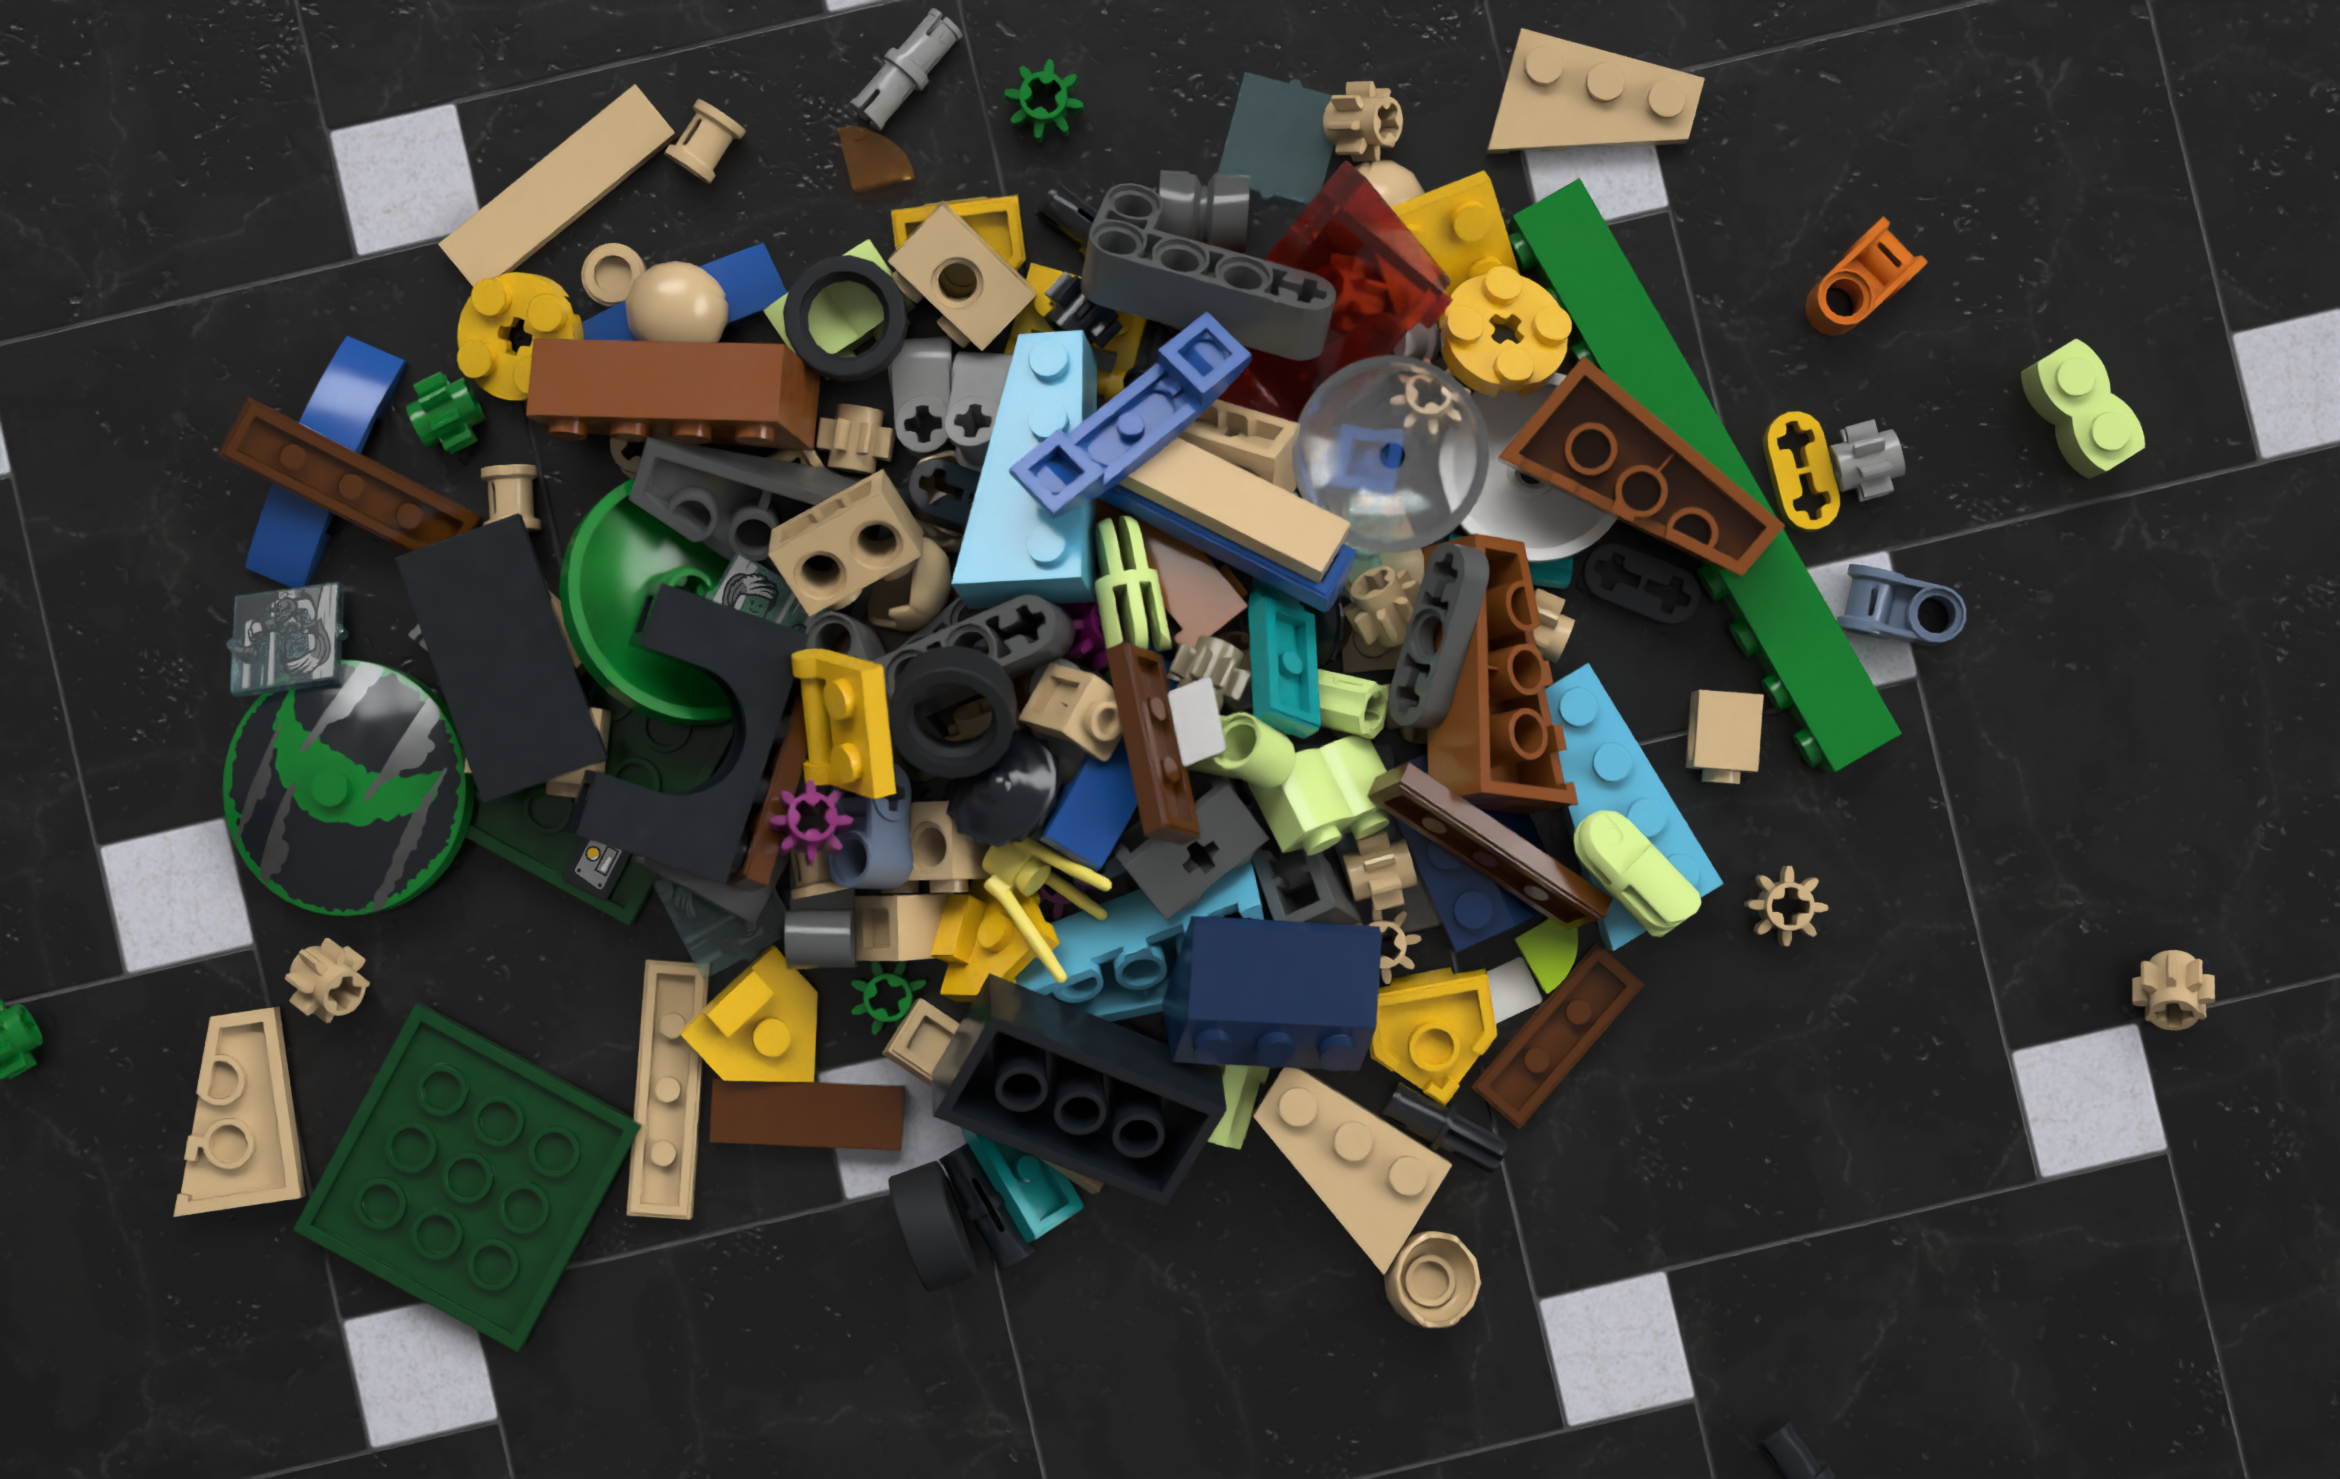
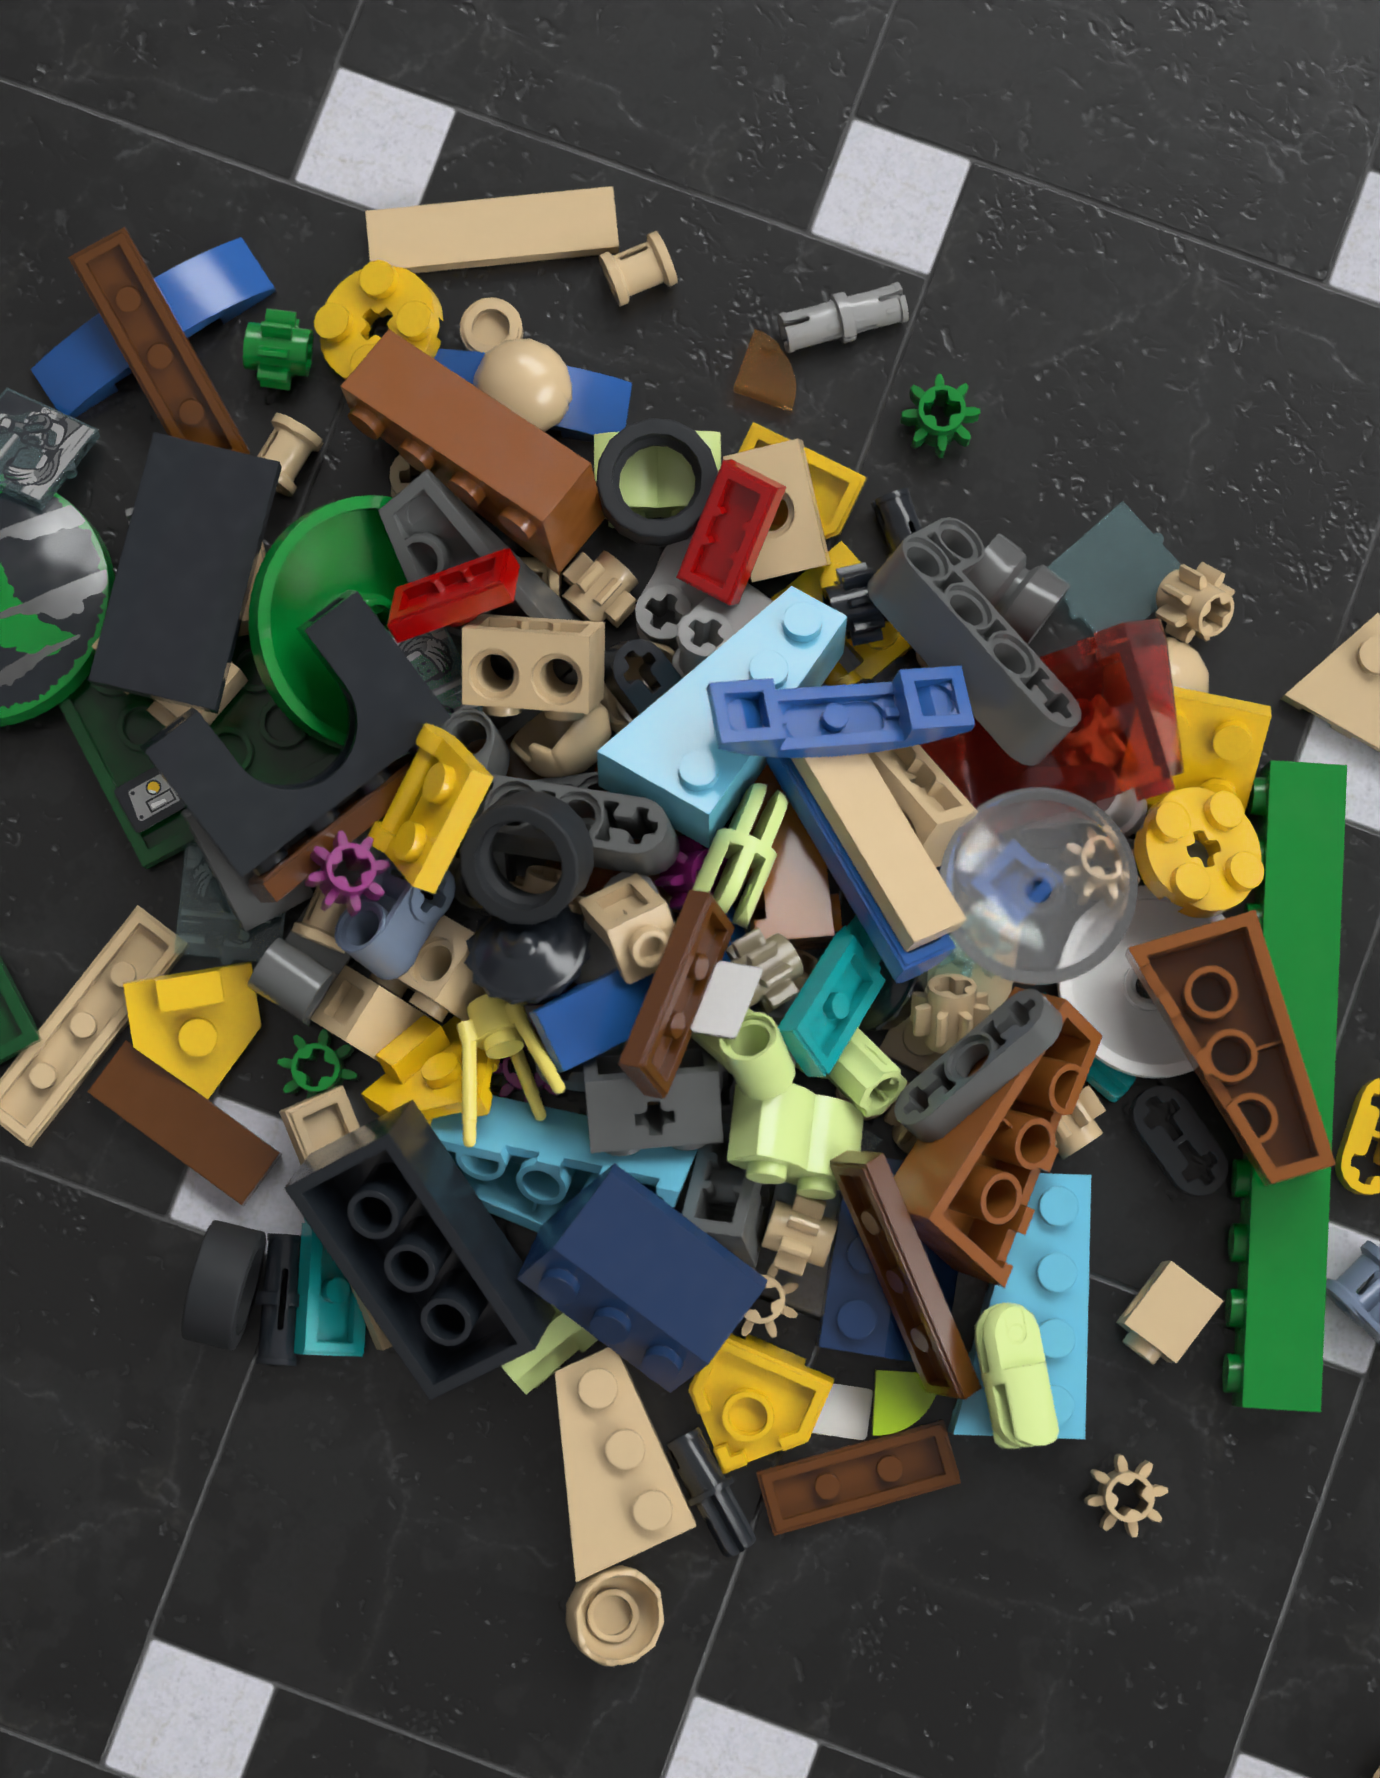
camera: 30 degrees right, 5 degrees down
none -> red plate [387,548,520,643]
none -> red plate [676,459,787,606]

